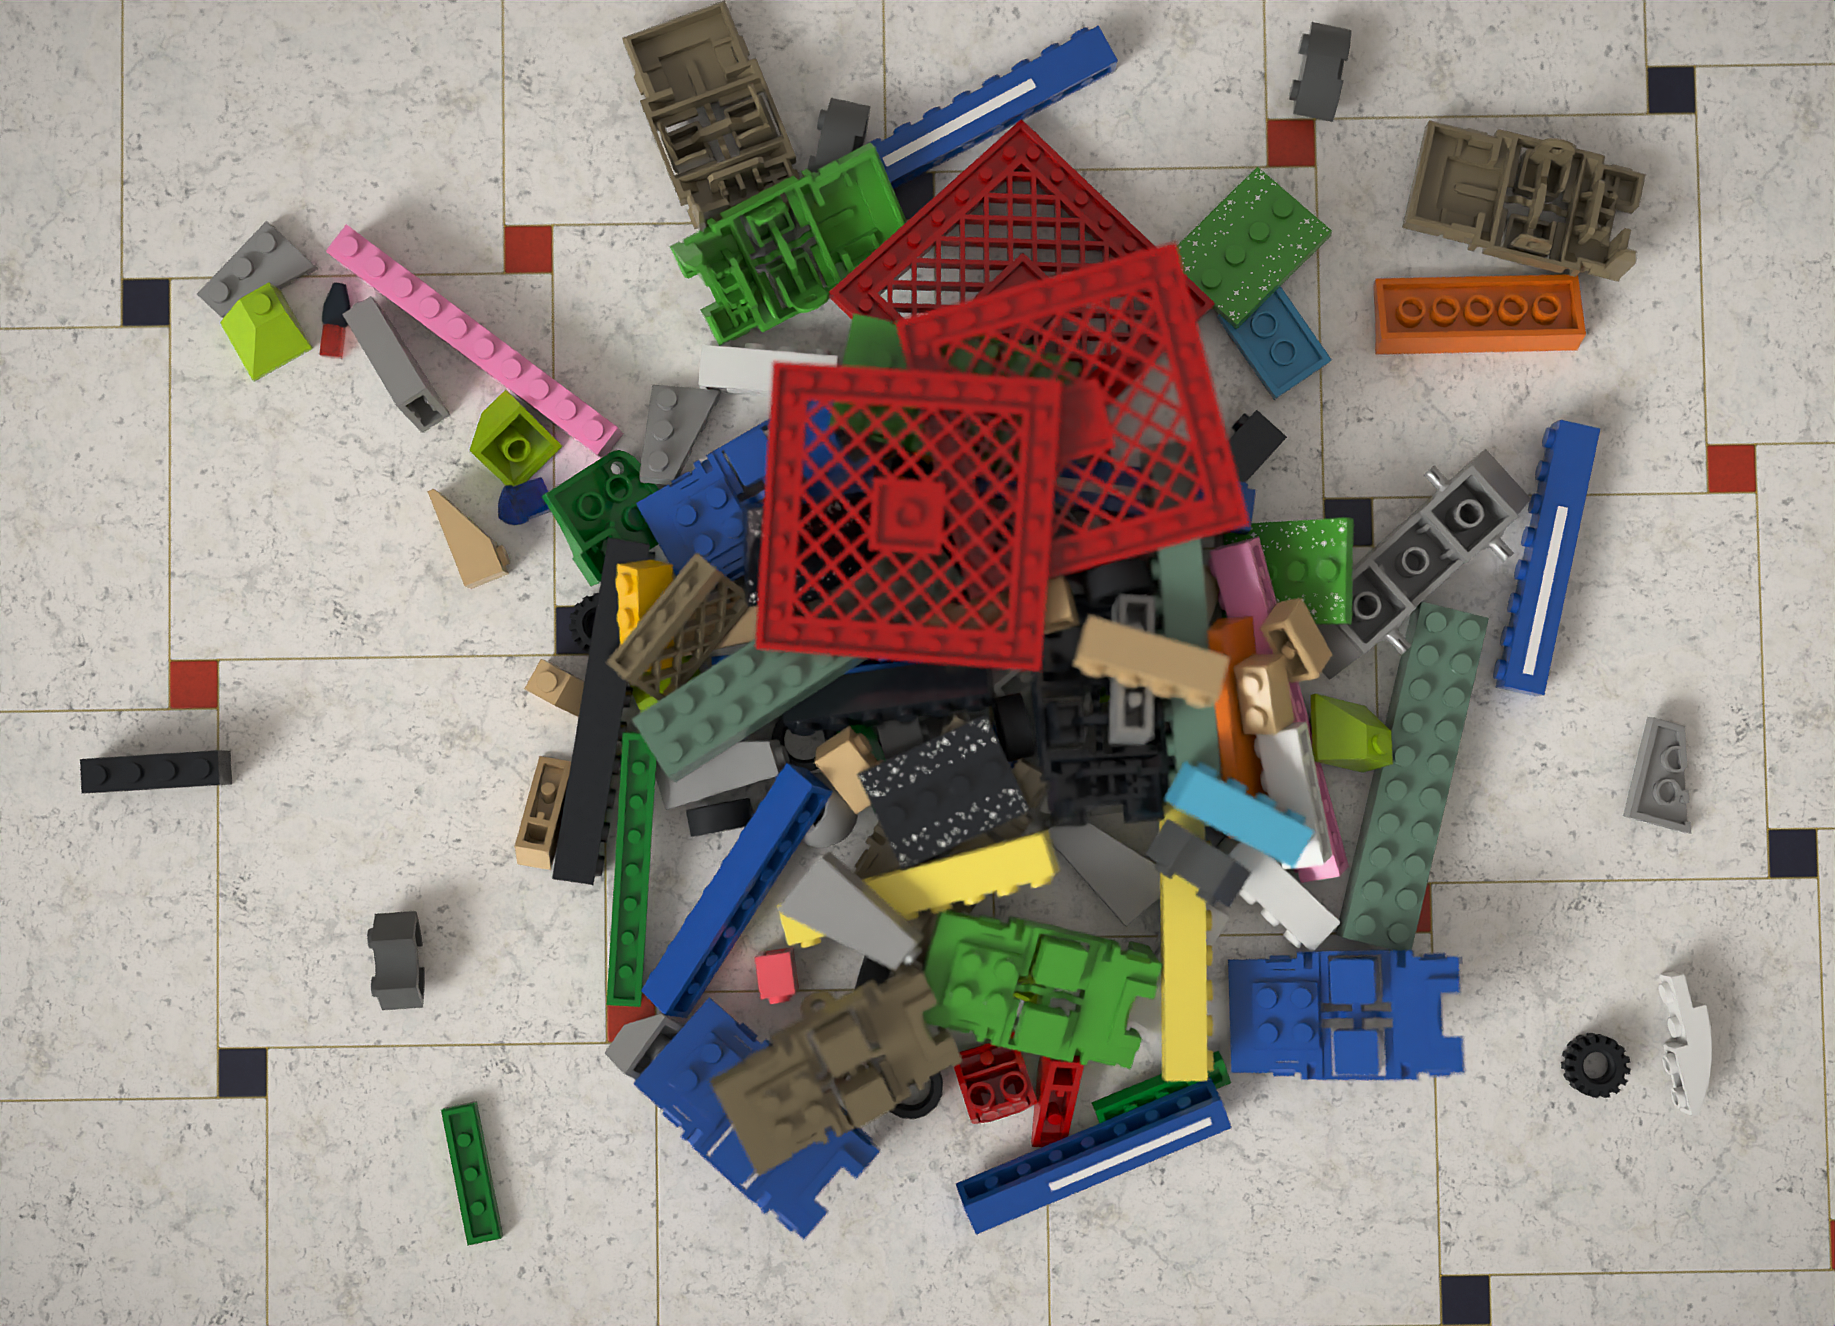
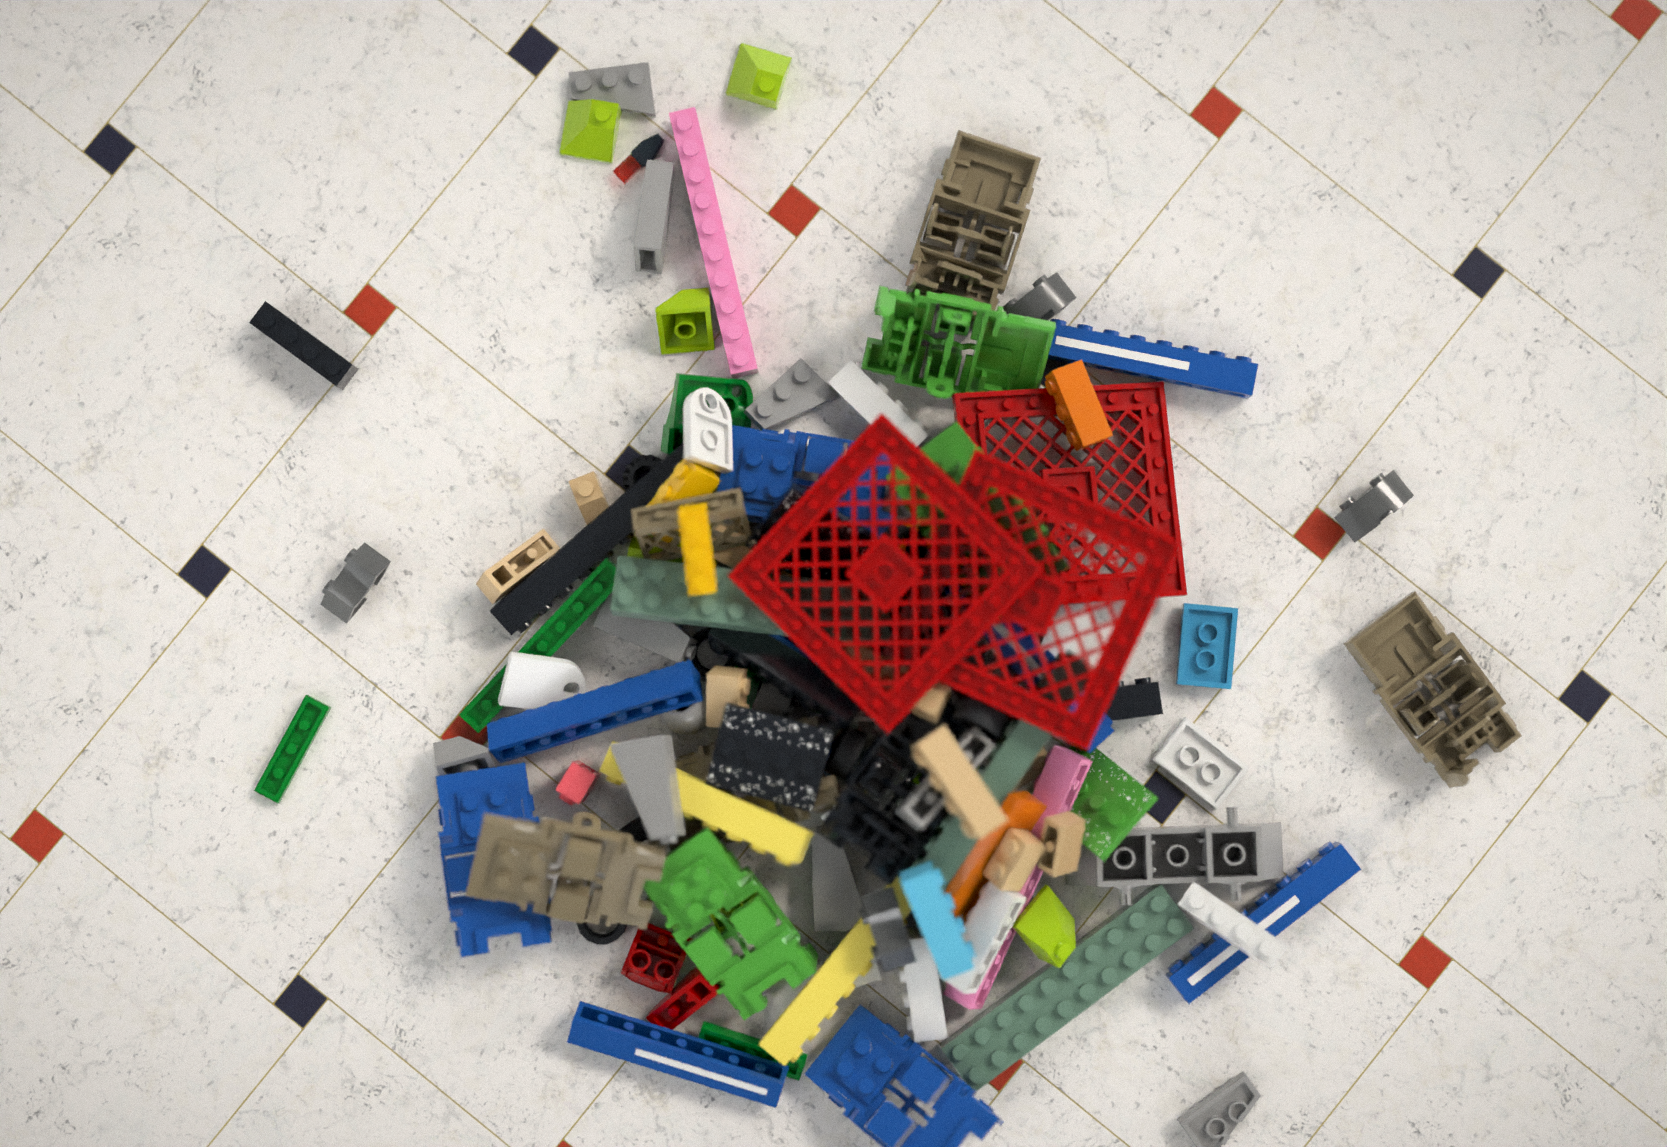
camera: 35 degrees right, 0 degrees up
tan slope [427,489,510,589] -> none
clear blue tile [498,477,551,526] -> none
black tyre [686,798,753,837] -> none
bright green plate [1177,167,1332,330] -> none
orange arch [1373,274,1586,355] -> none
none -> white tile [498,652,585,709]
none -> yellow brick [678,503,717,596]
none -> white tile [683,388,733,474]
none -> lime slope [725,43,792,110]
none -> orange brick [1045,360,1113,452]
none -> white tile [1151,717,1250,810]
none -> white brick [1178,882,1287,971]

